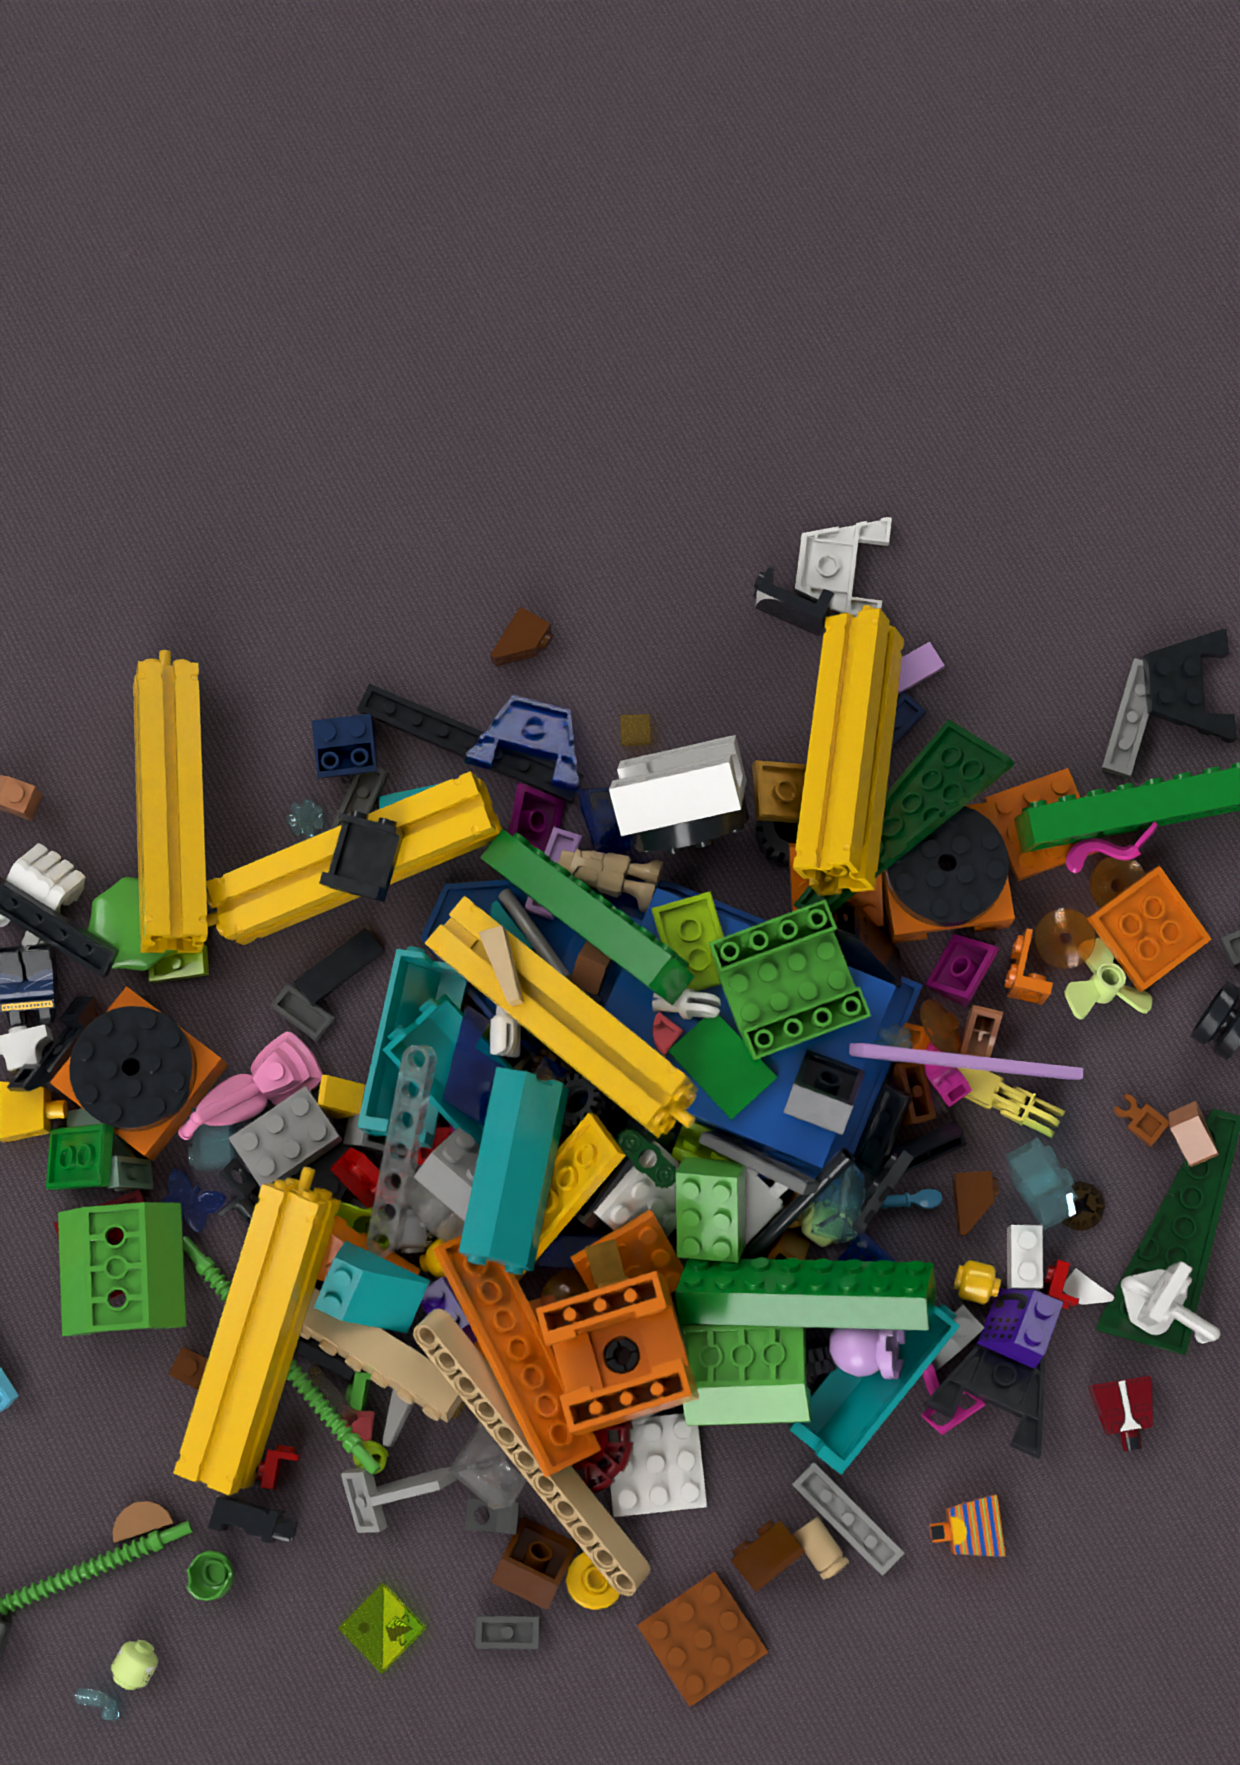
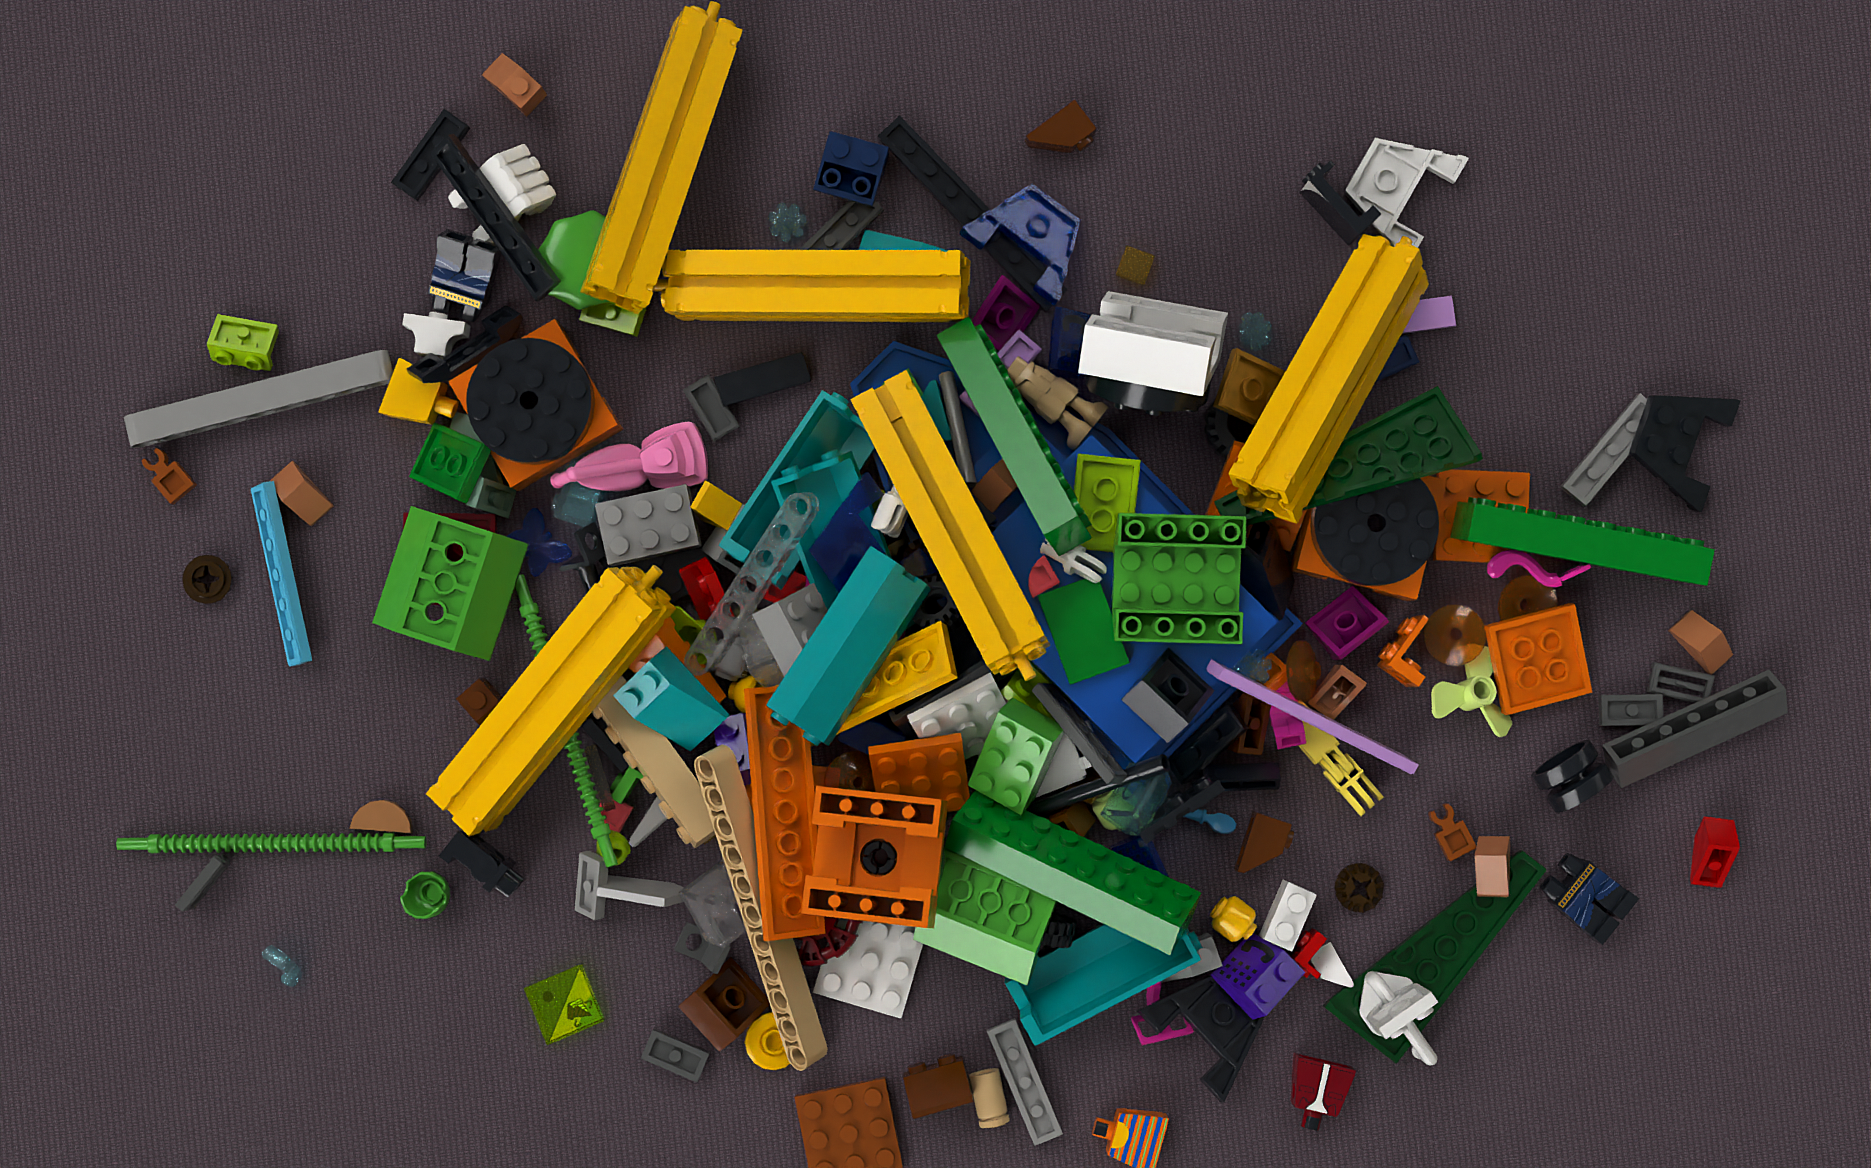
camera: 10 degrees right, 10 degrees up
yellowish green head [111,1640,159,1690] -> none
red bracket [257,1444,301,1489] -> none
black panel [319,810,405,903] -> none
tan piece [478,925,524,1006] -> none
pearl gold bracket [585,1239,628,1289] -> none
dark green piece [616,1128,677,1189] -> none
lavender tile [829,1328,906,1379] -> none
clear light blue brick [1006,1137,1077,1230] -> none
none -> clear light blue plant [1239,312,1272,351]

